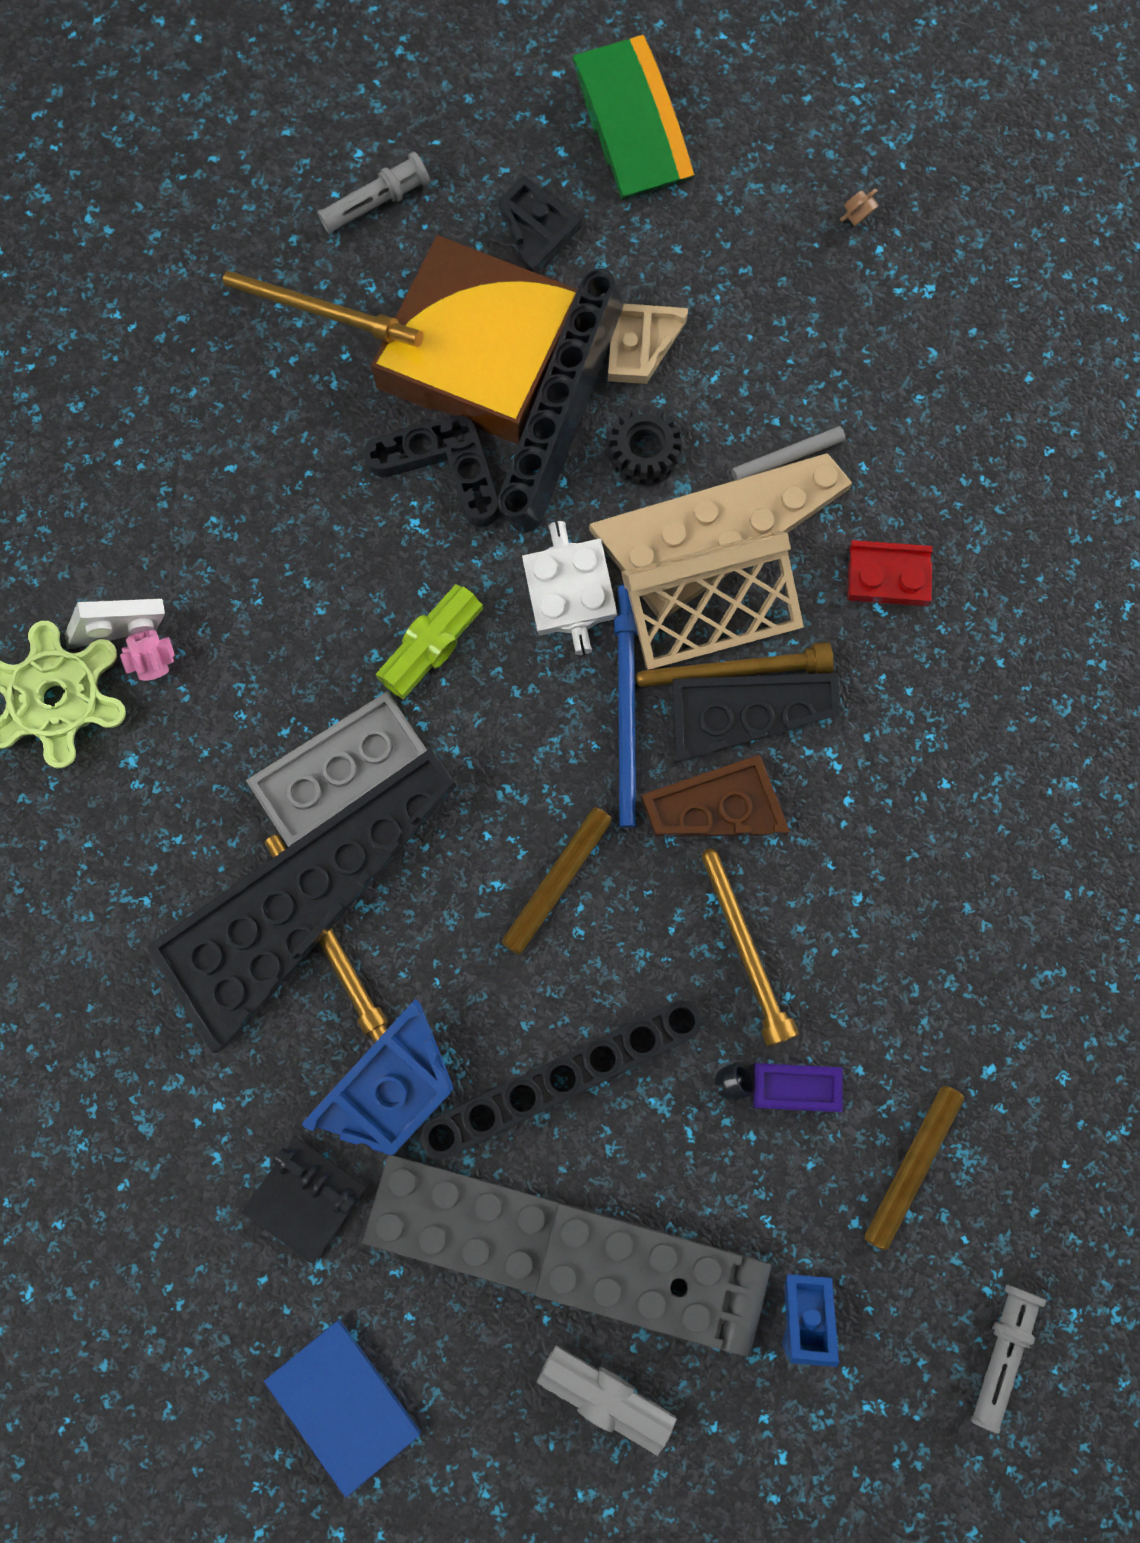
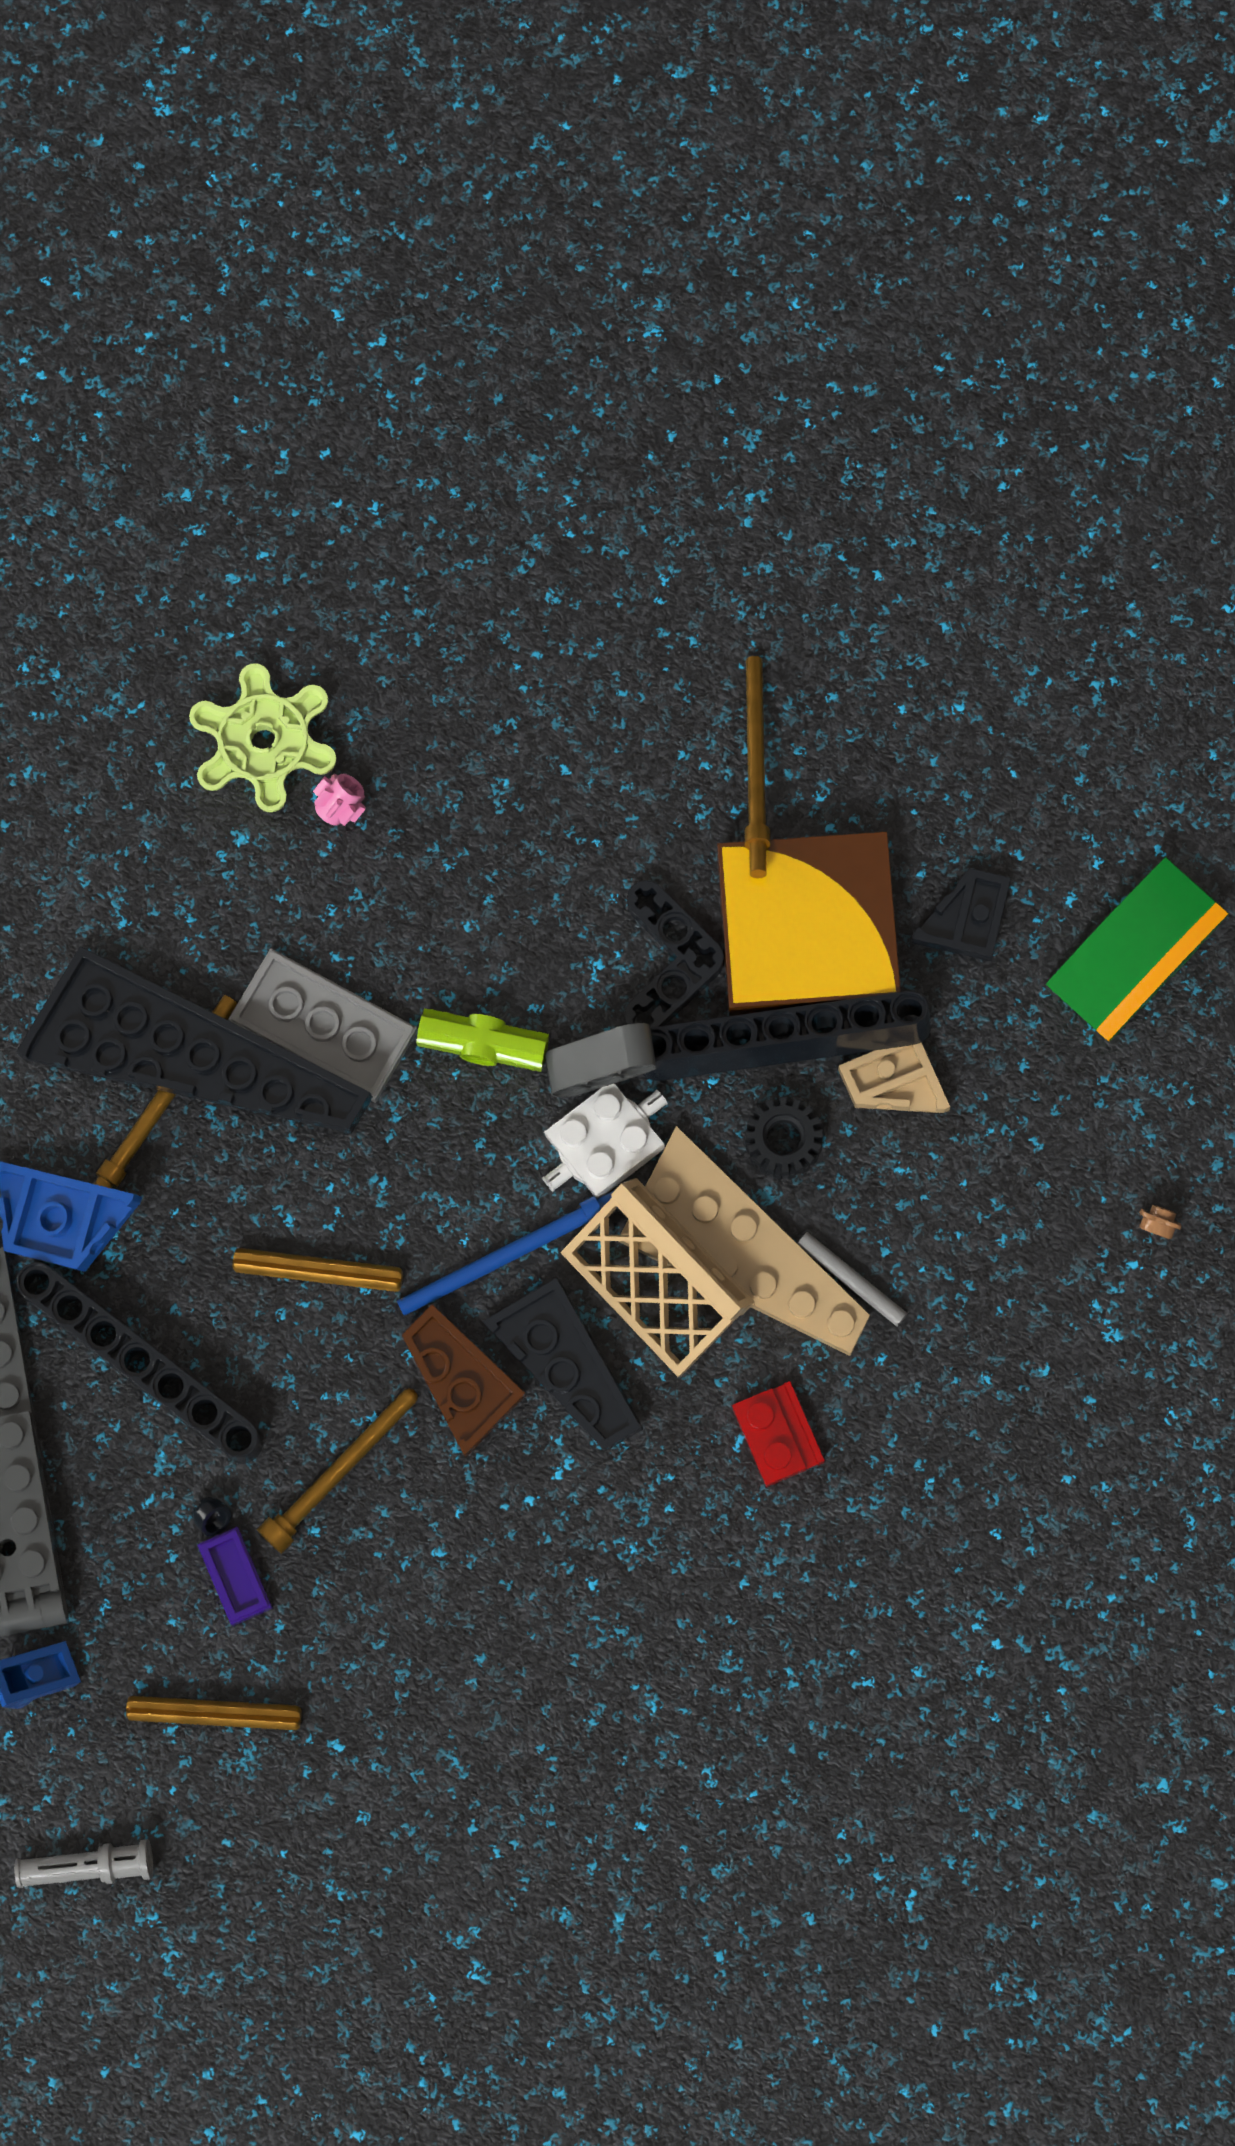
camera: 70 degrees right, 0 degrees up
white wing [65,599,165,649] -> none
light grey pin [317,152,431,234] -> none
pearl gold piece [635,642,834,687] -> none
none -> dark grey beam [545,1023,657,1097]

